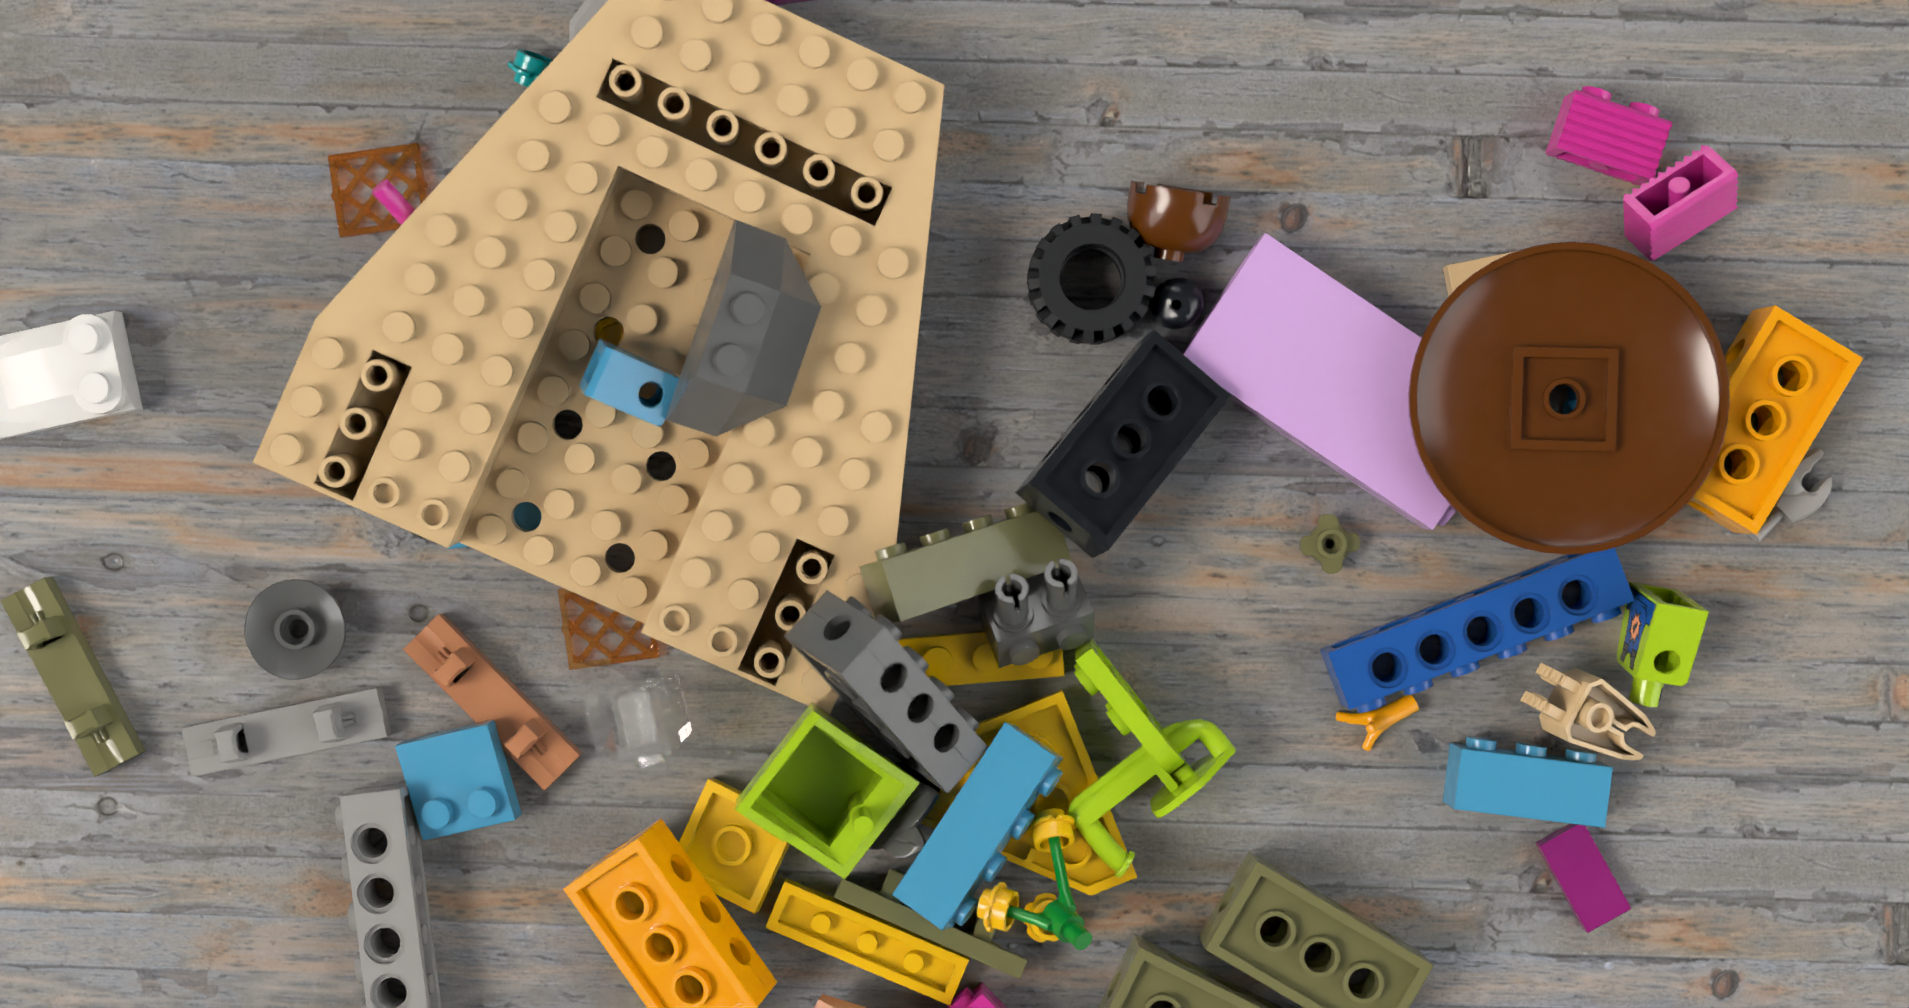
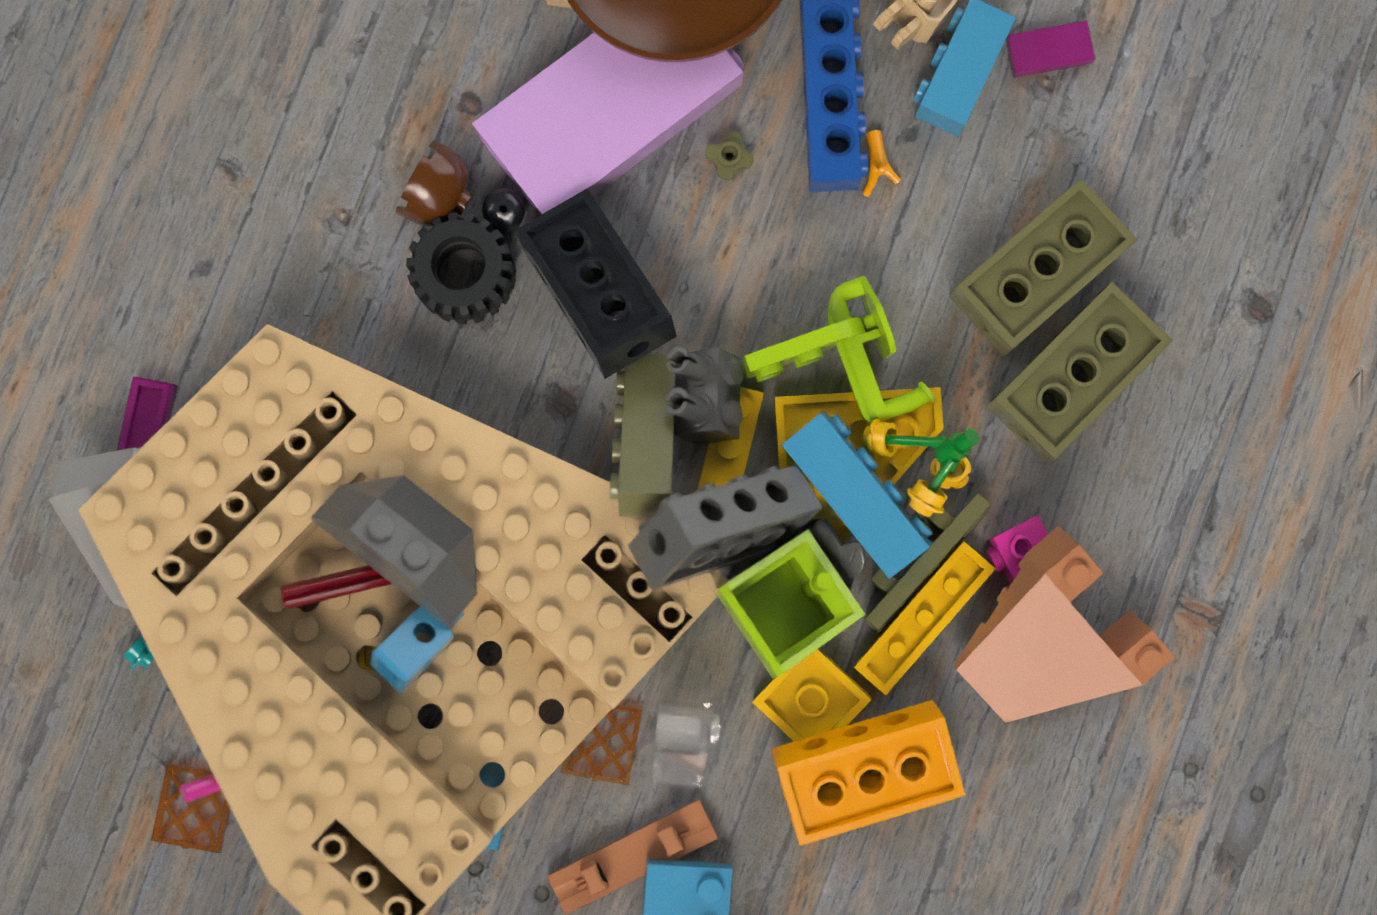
camera: 65 degrees left, 5 degrees down
none -> dark red axle [281,565,392,608]

